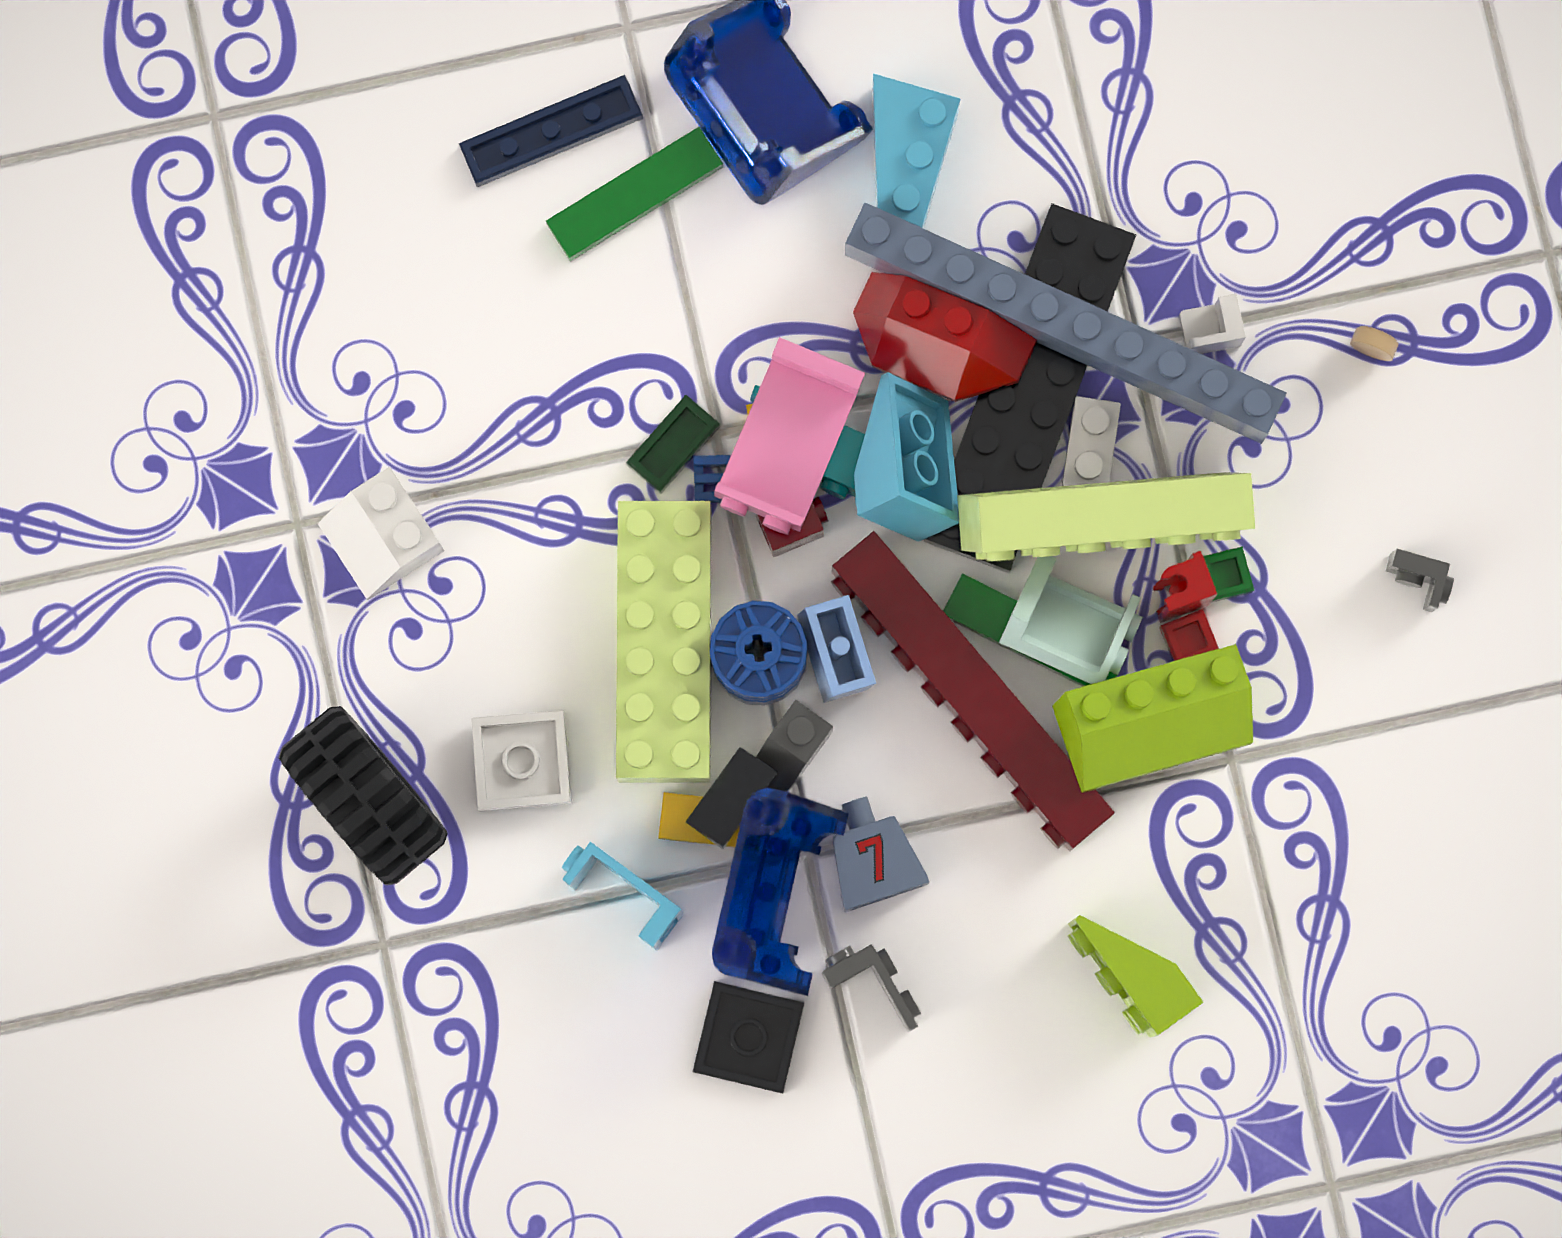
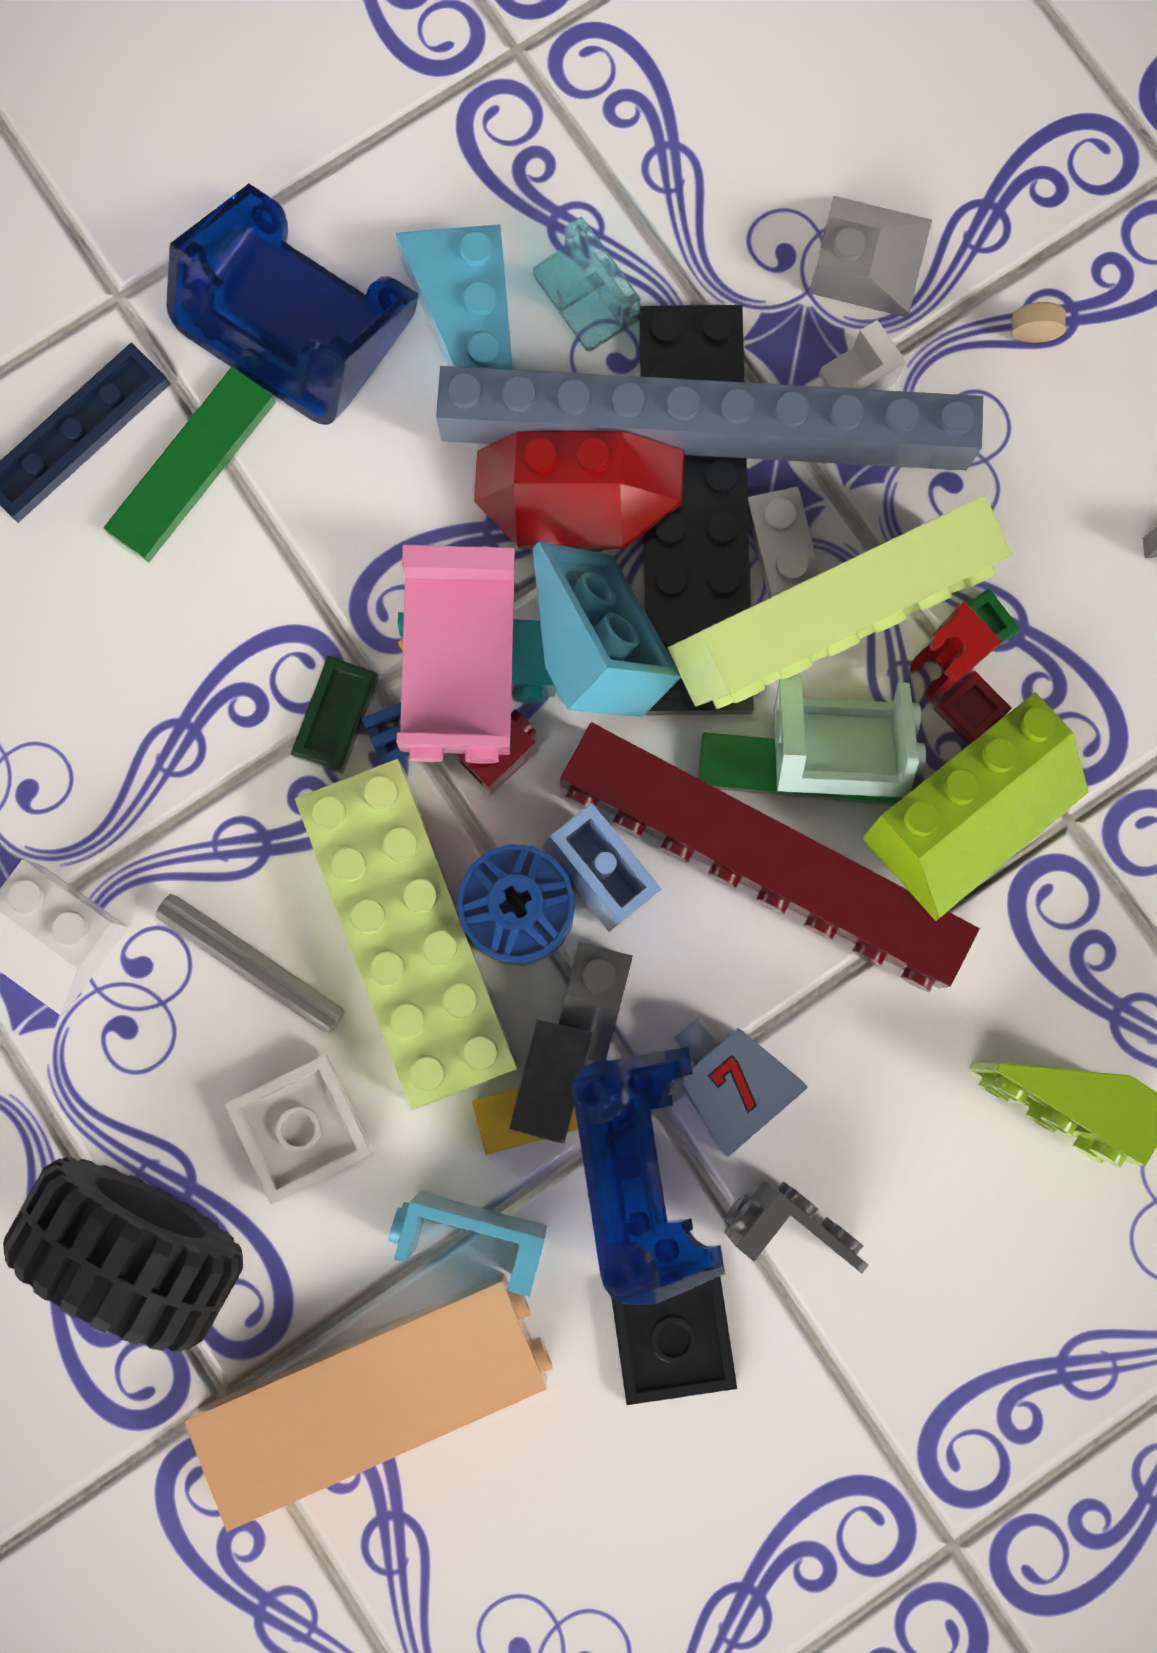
camera: 25 degrees left, 0 degrees up
none -> light grey axle [155,894,345,1033]
none -> light nougat brick [184,1274,553,1532]
none -> clear light blue panel [533,216,641,352]
none -> light grey slope [808,195,932,317]

